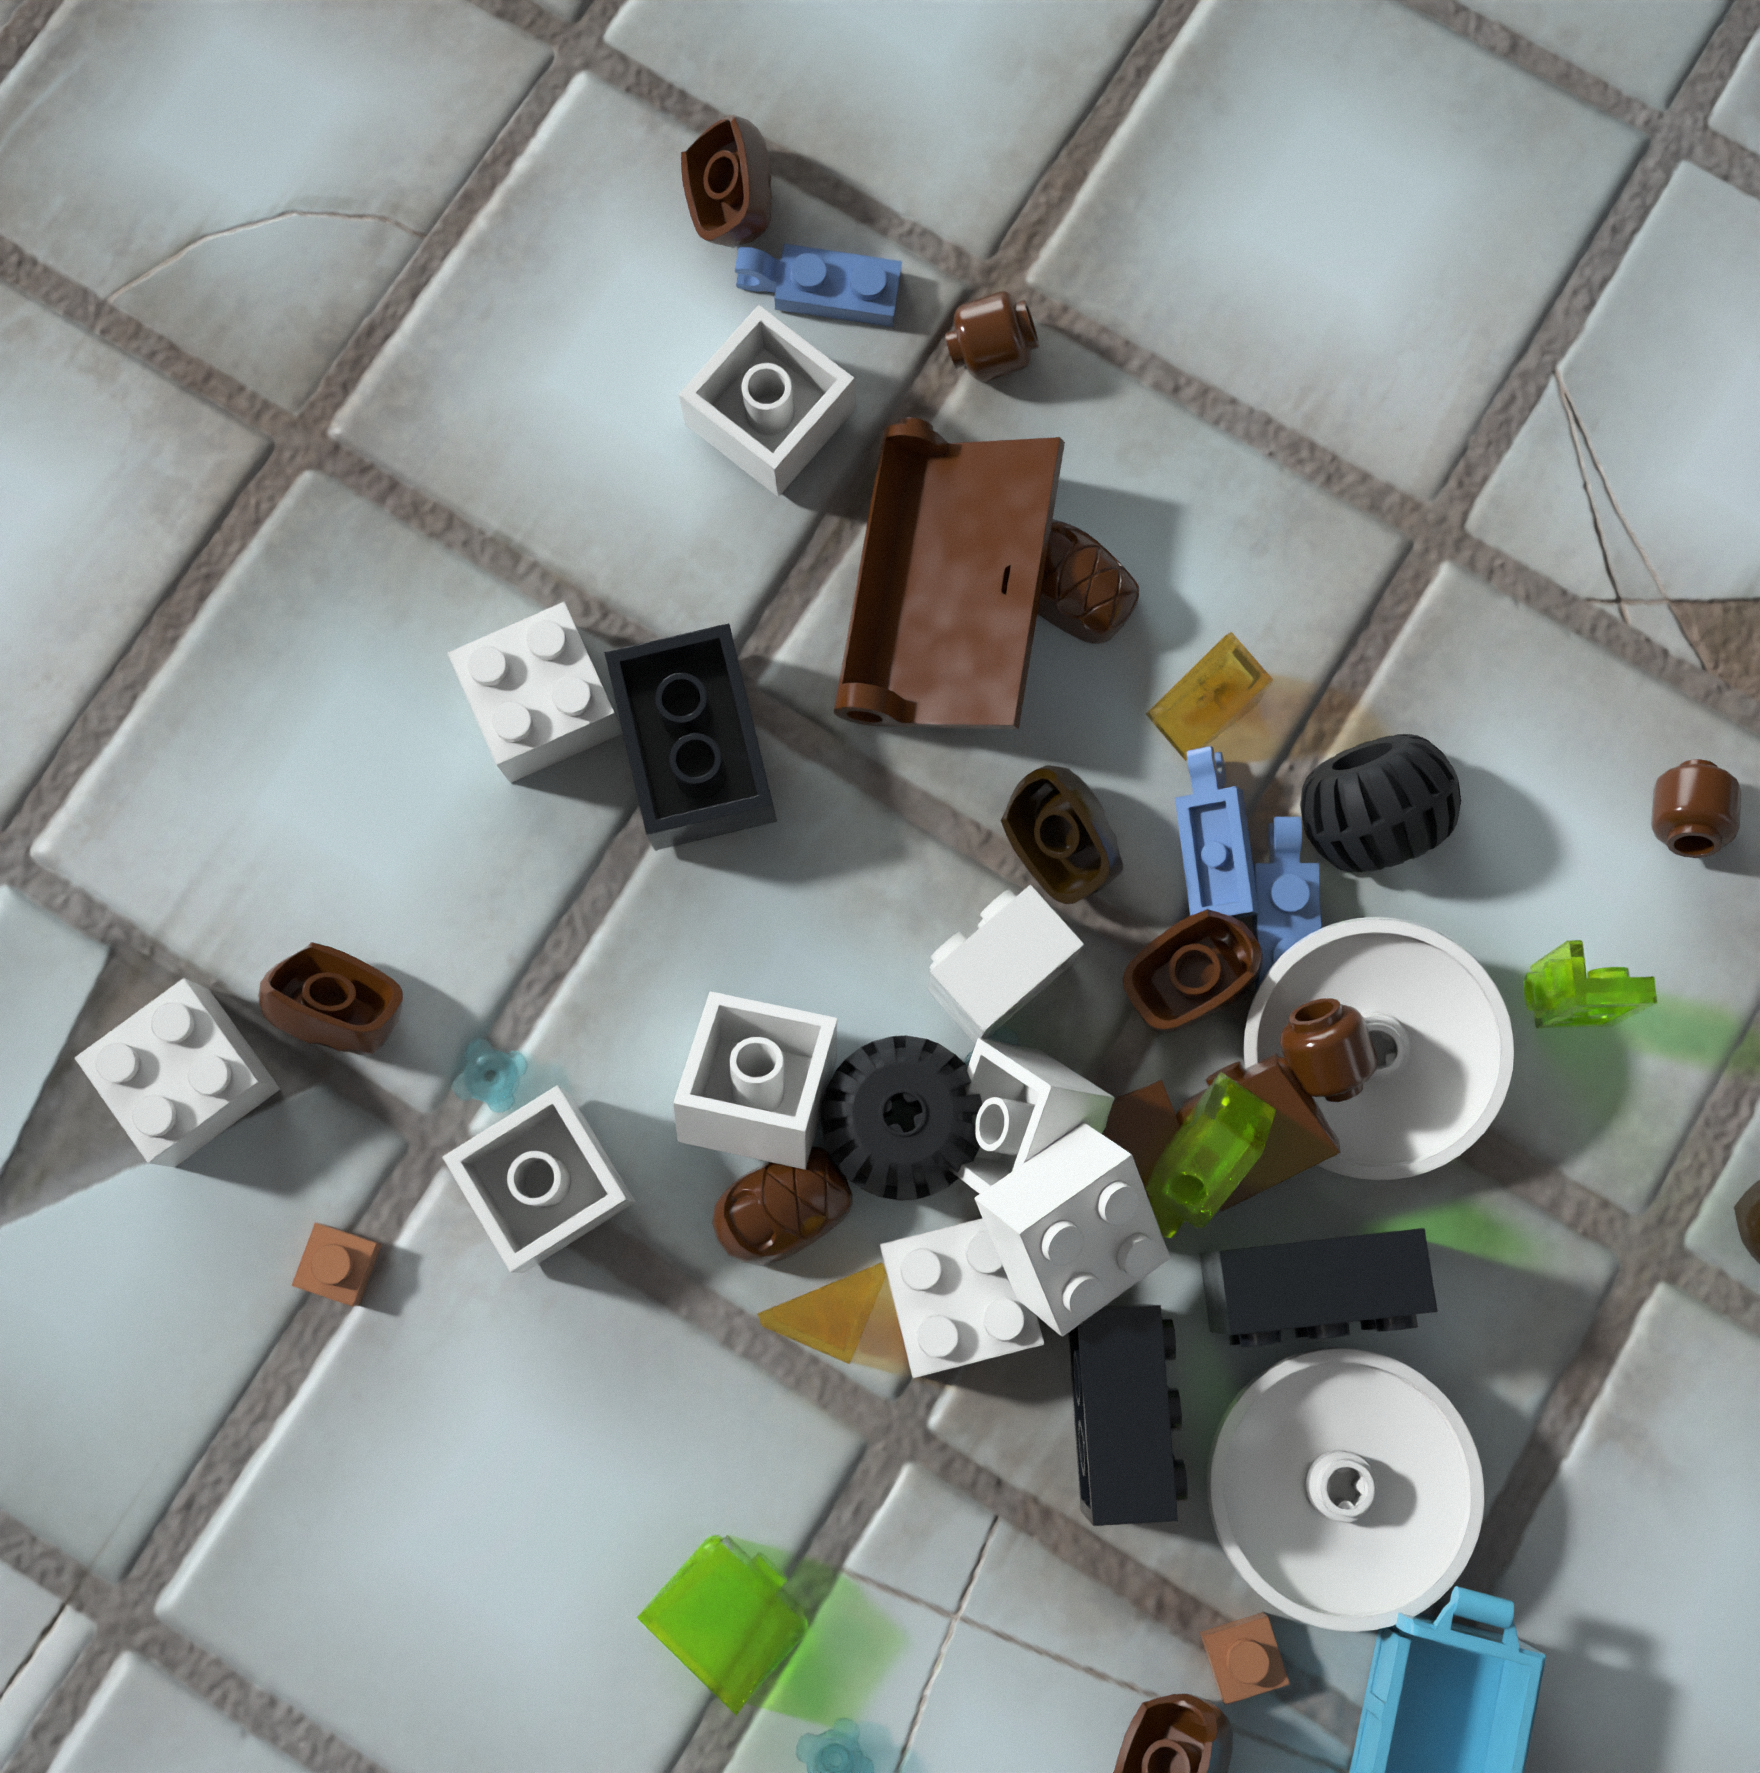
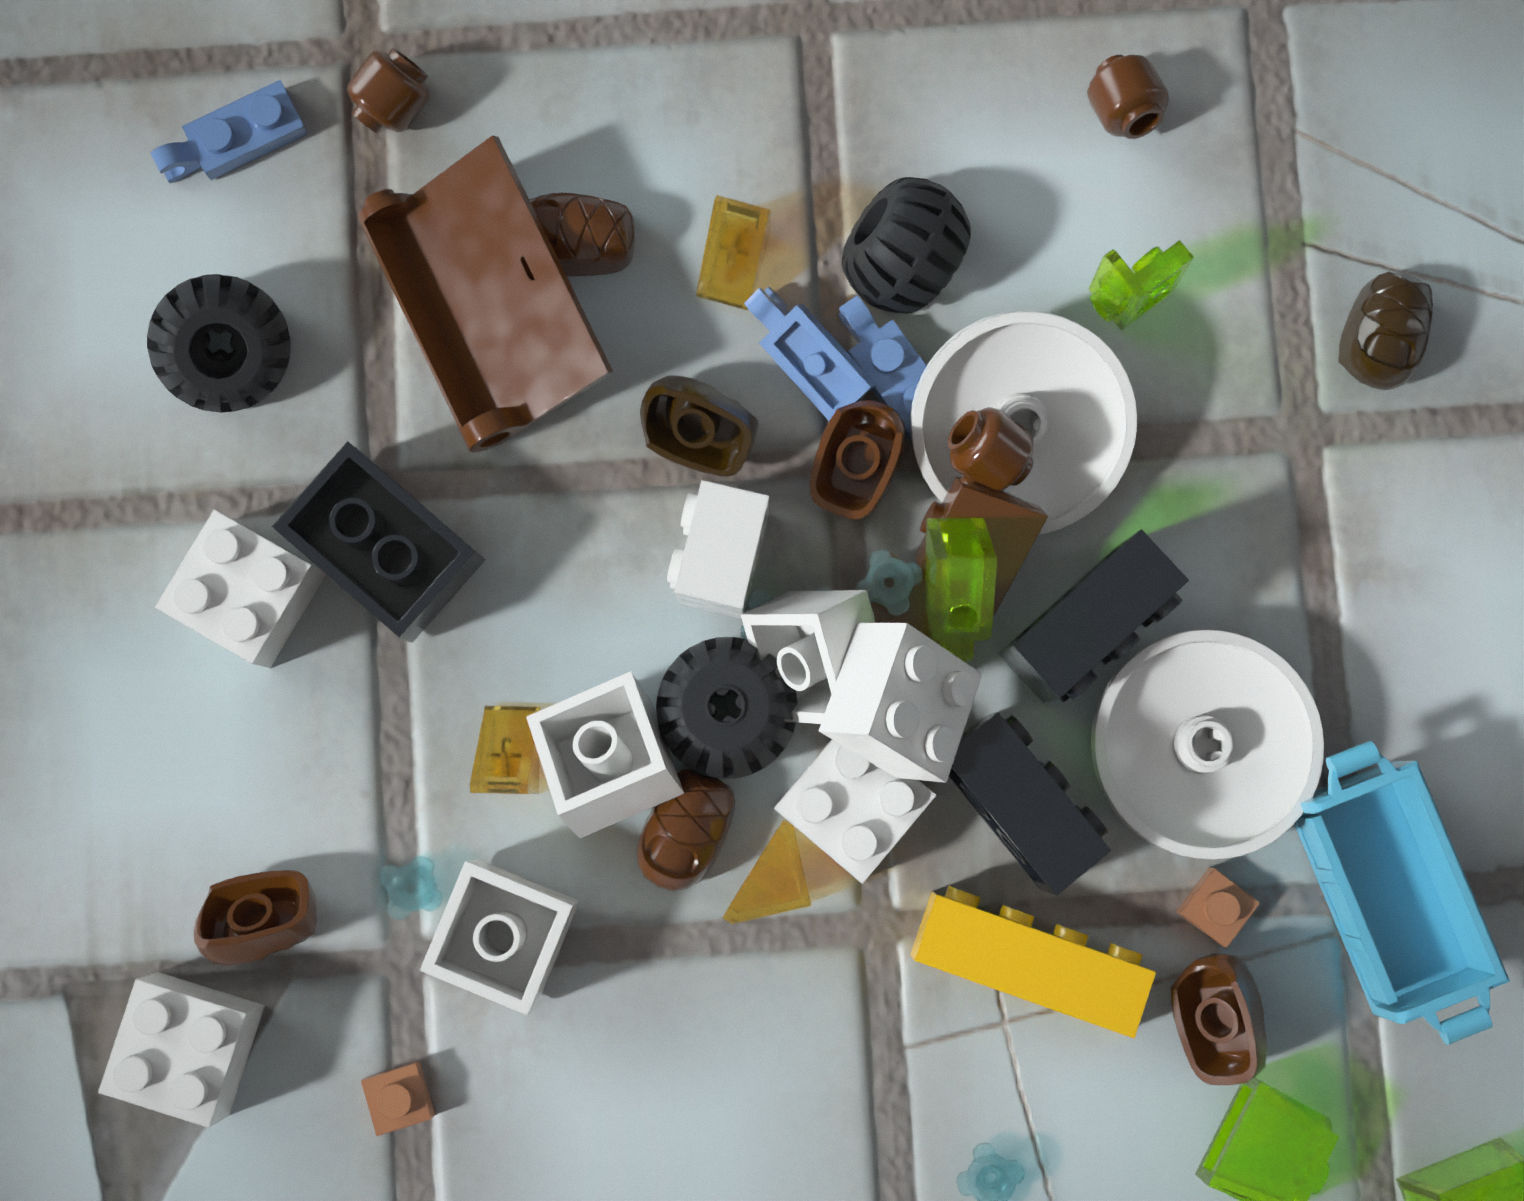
camera: 35 degrees left, 5 degrees up
clear neon green torso [636,1535,808,1716] -> none
white brick [679,305,856,497] -> none
reddish brown piece [681,115,772,248] -> none
none -> black wheel [147,274,291,413]
none -> clear yellow slope [469,706,541,794]
none -> clear light blue plate [856,549,922,616]
none -> yellow brick [910,886,1156,1039]

